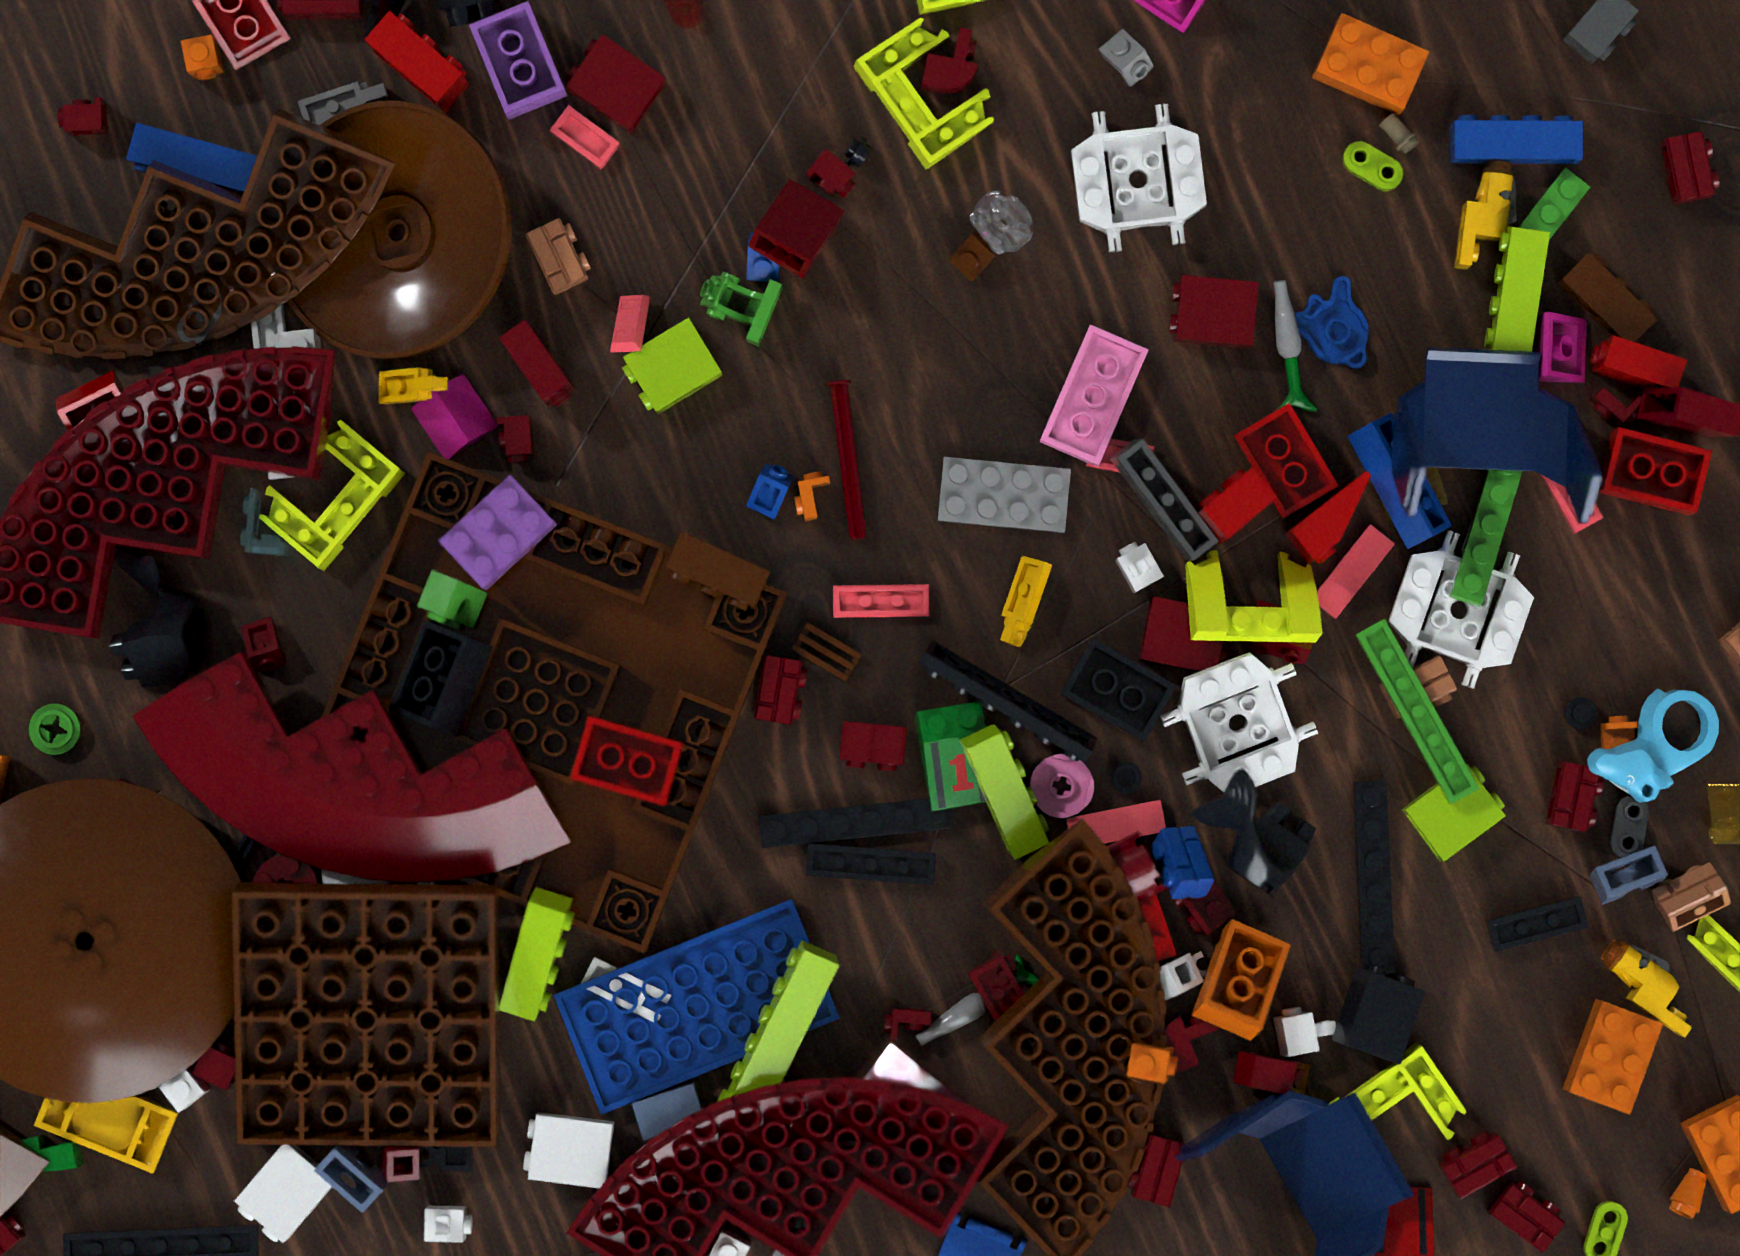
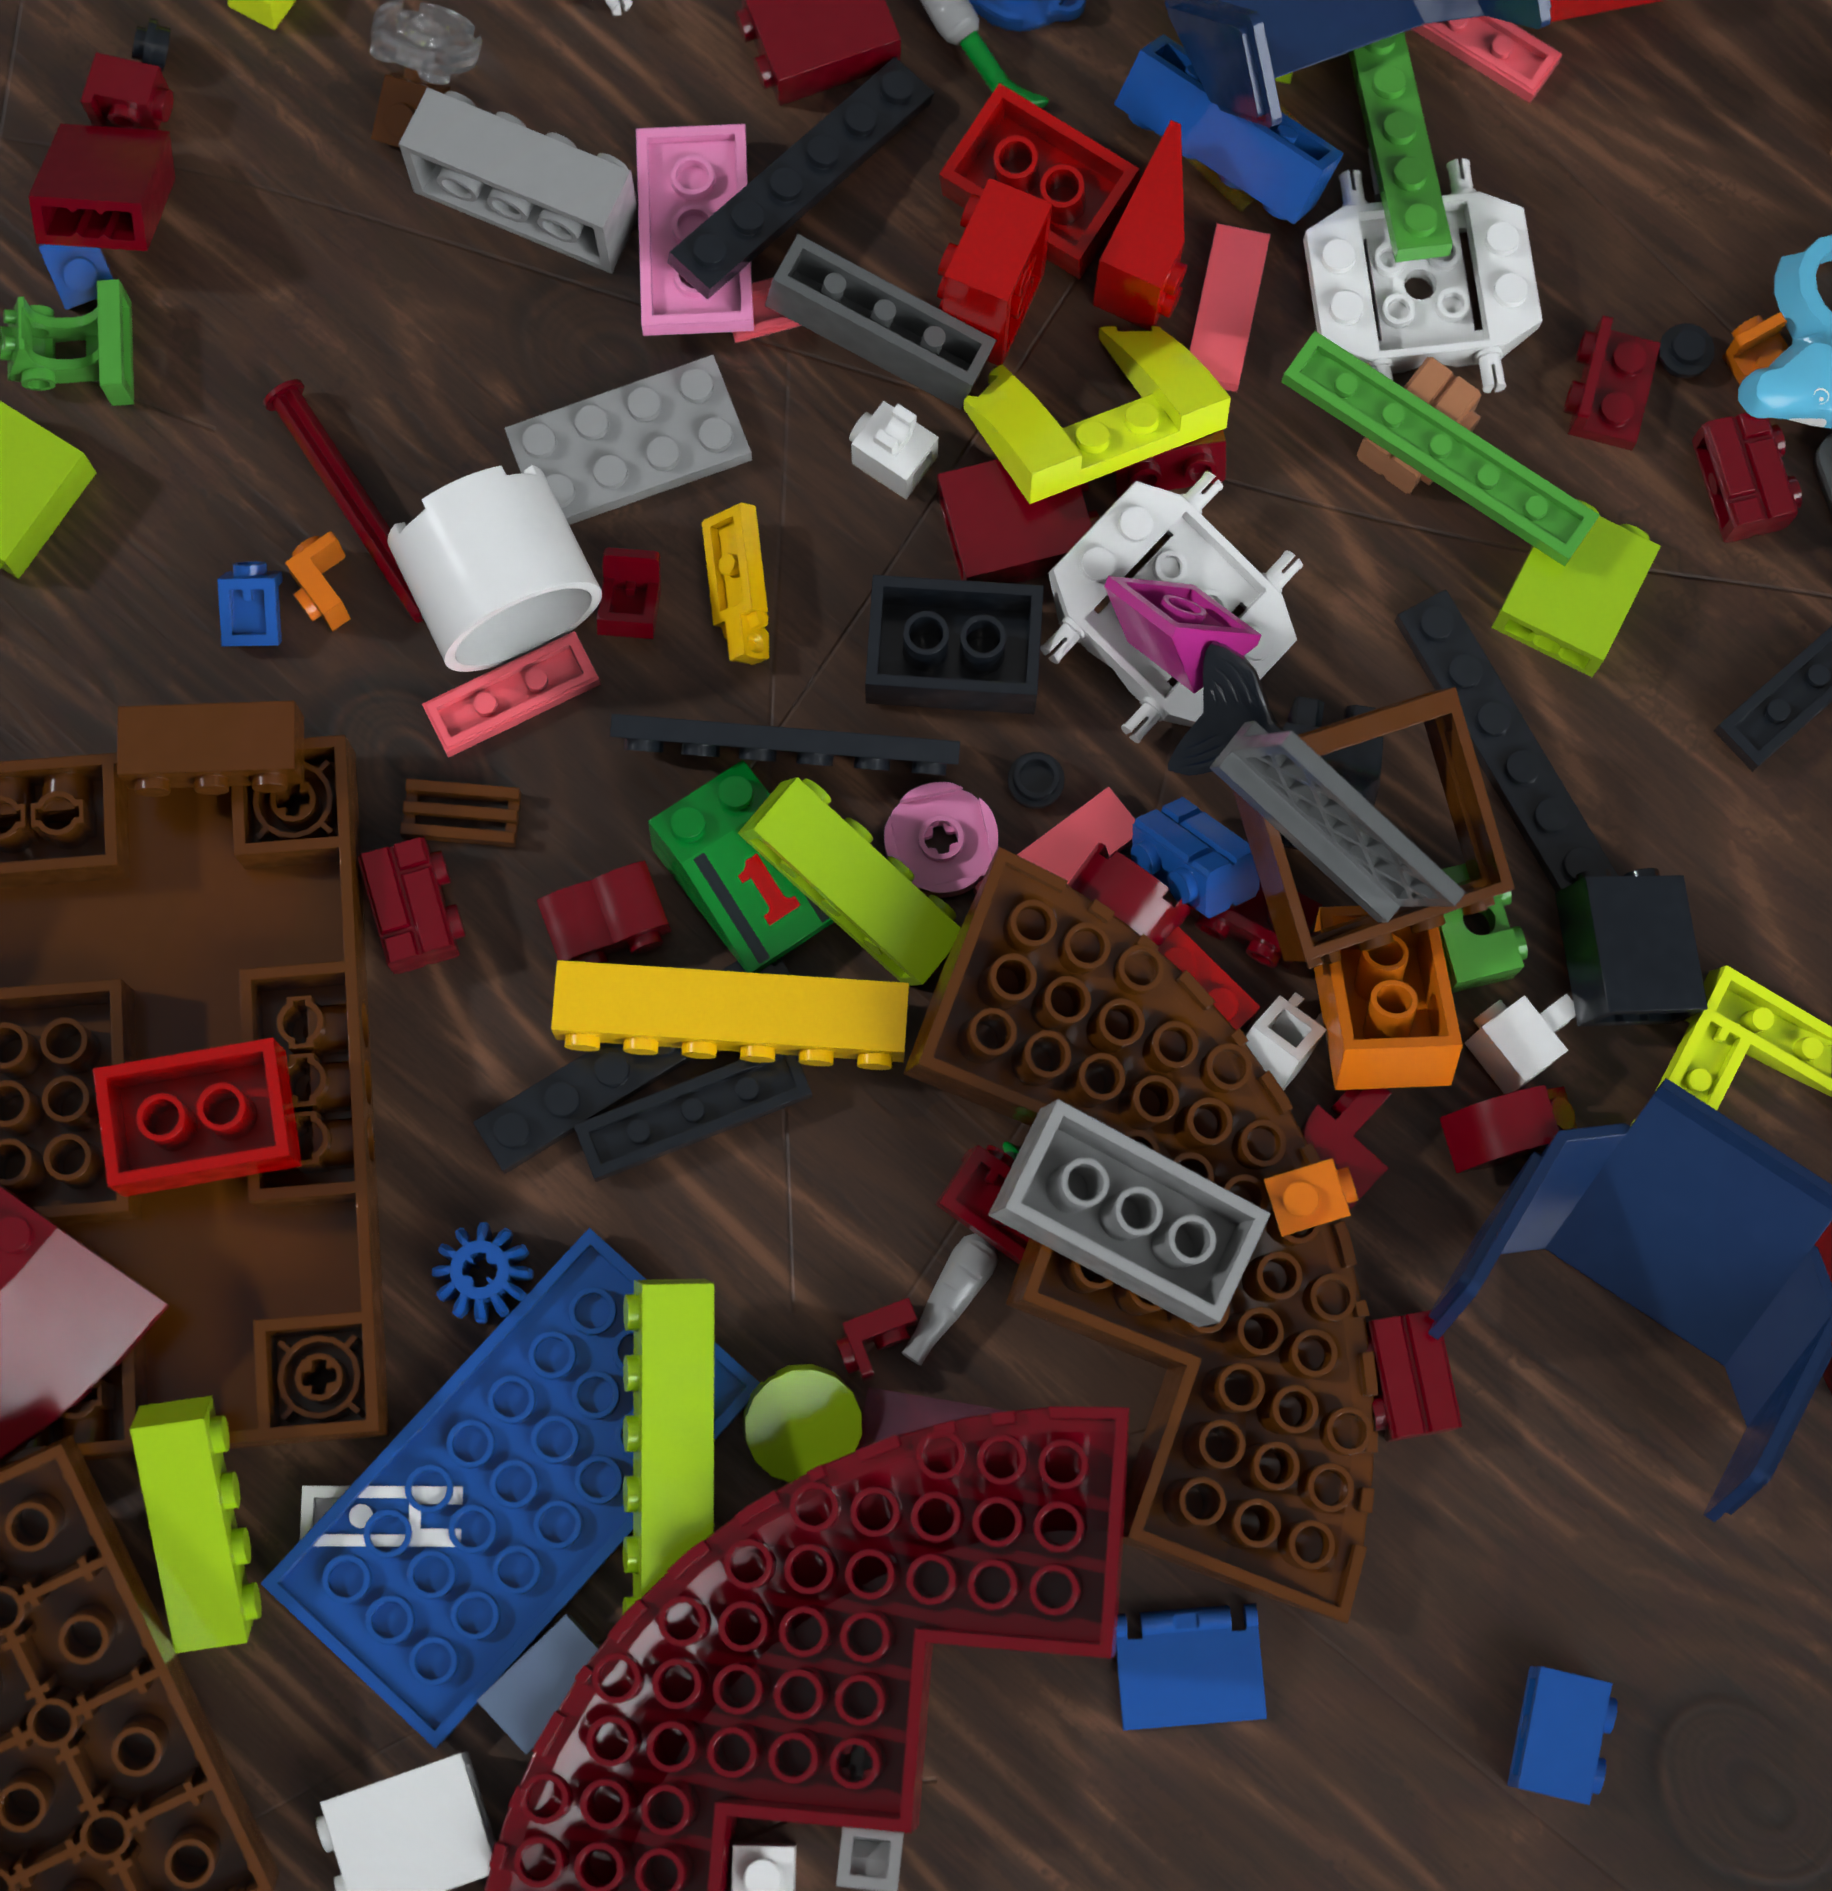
camera: 30 degrees left, 10 degrees down
none -> white brick [387,465,602,672]
none -> light grey brick [399,87,639,274]
none -> blue gear [432,1222,534,1324]
none -> yellow brick [551,960,909,1070]
none -> dark red bracket [597,547,661,639]
none -> black plate [668,57,934,300]
none -> lime tile [743,1364,862,1483]
none -> light grey brick [988,1100,1271,1327]
none -> dark pink slope [1104,576,1261,694]
none -> dark grey fence [1210,721,1466,923]
none -> reddish brown window [1233,687,1515,969]
none -> bright green brick [1439,864,1528,993]
none -> dark red bracket [1563,315,1661,451]

